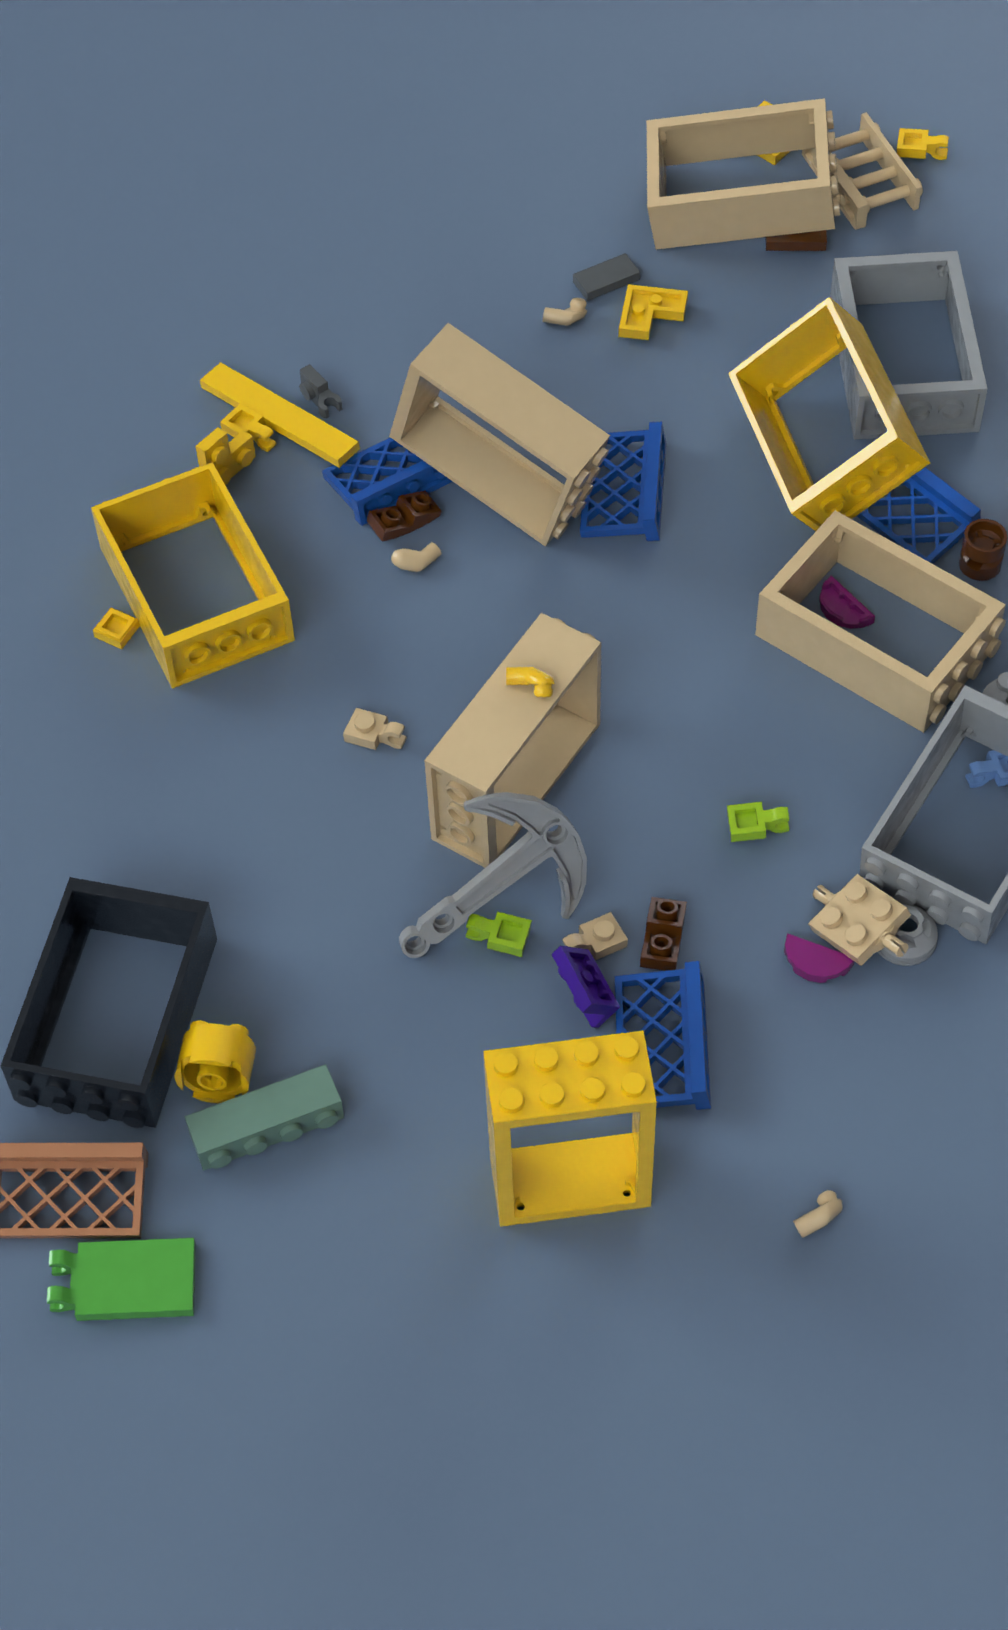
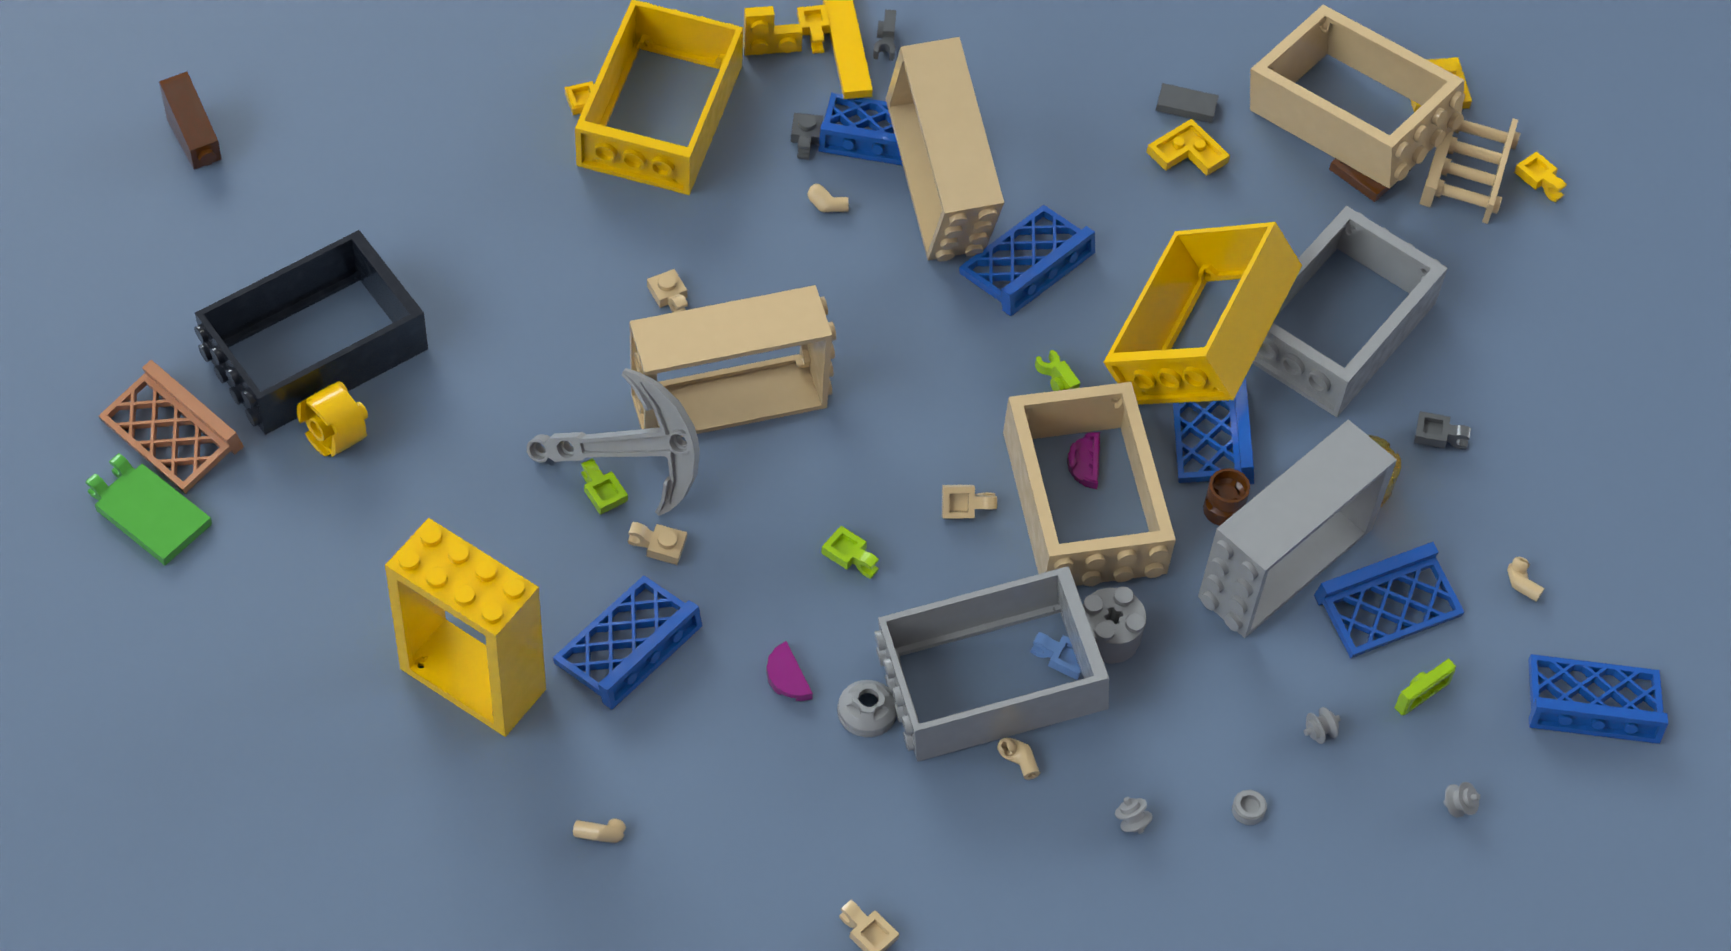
camera: 35 degrees right, 0 degrees up
sand green brick [184,1064,344,1171] -> none
reddish brown slope [366,490,442,542] -> none
yellow arm [506,667,555,697] -> none
tan arm [543,298,587,326] -> none
dark purple bracket [551,945,620,1028] -> none
reddish brown slope [640,897,687,971] -> none
tan plate [808,874,911,966] -> none
none -> dark grey plate [791,113,823,160]
none -> tan plate [942,485,997,519]
none -> lime plate [1035,350,1081,391]

